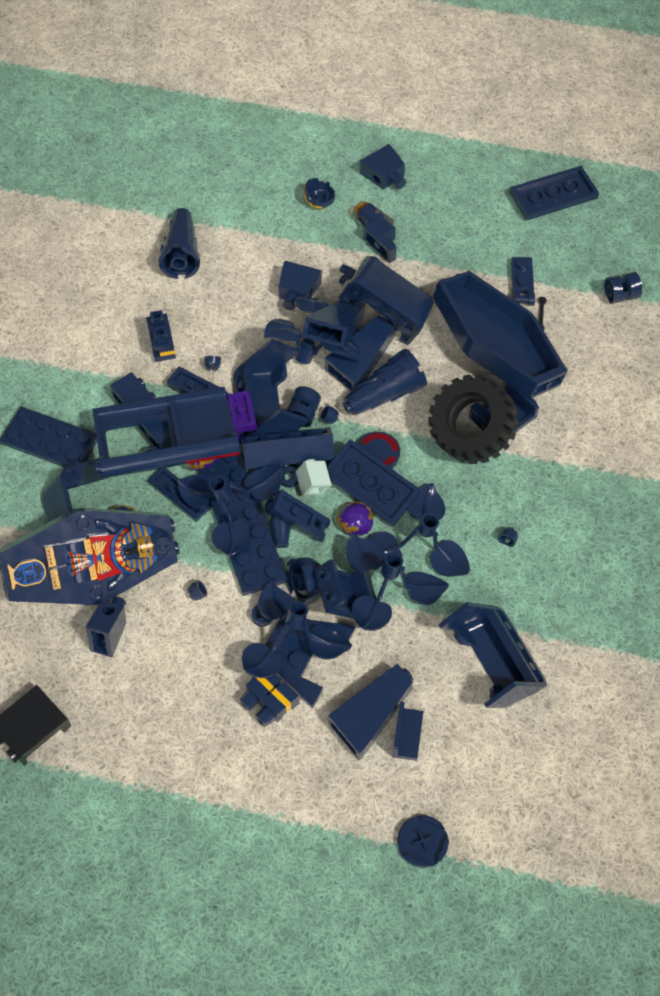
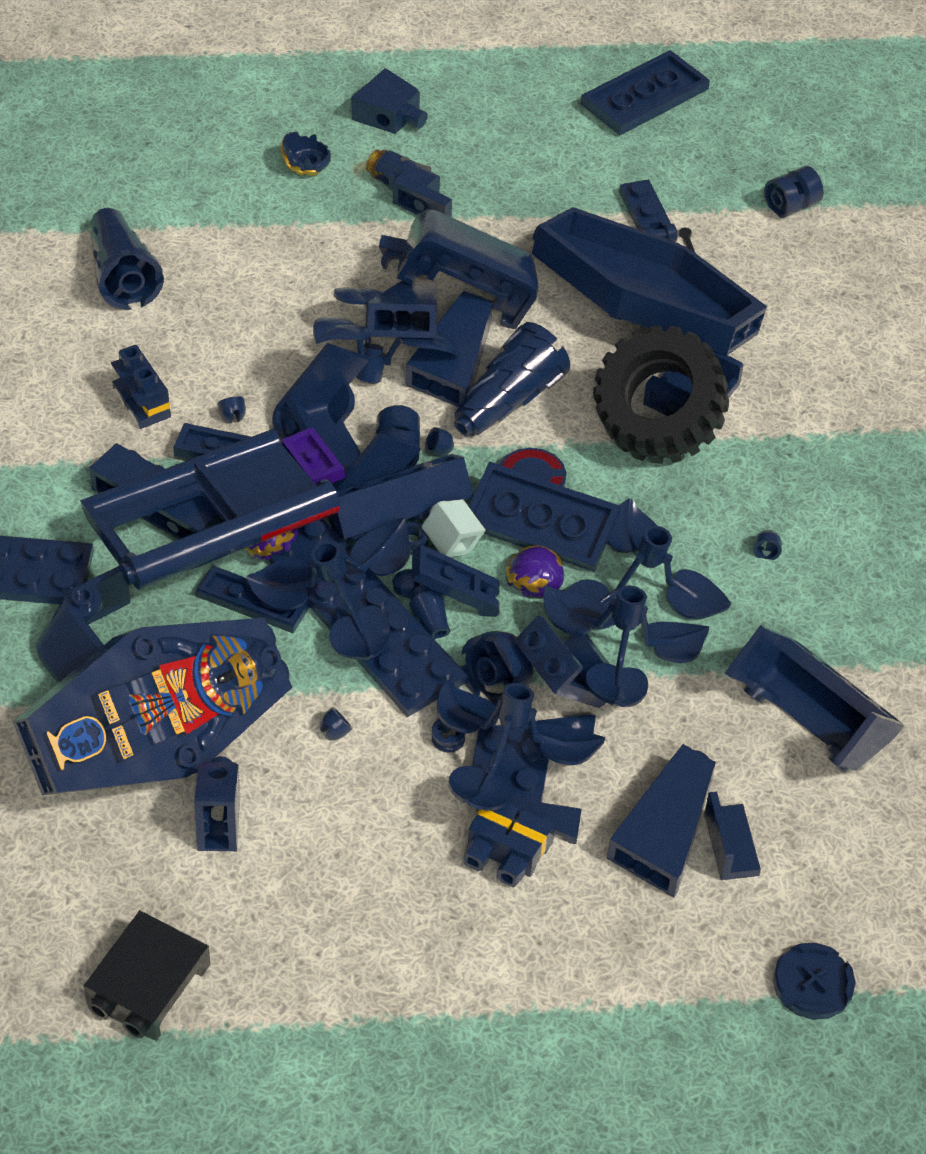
camera: 20 degrees left, 10 degrees down
dark blue torso [278,261,322,310] -> none

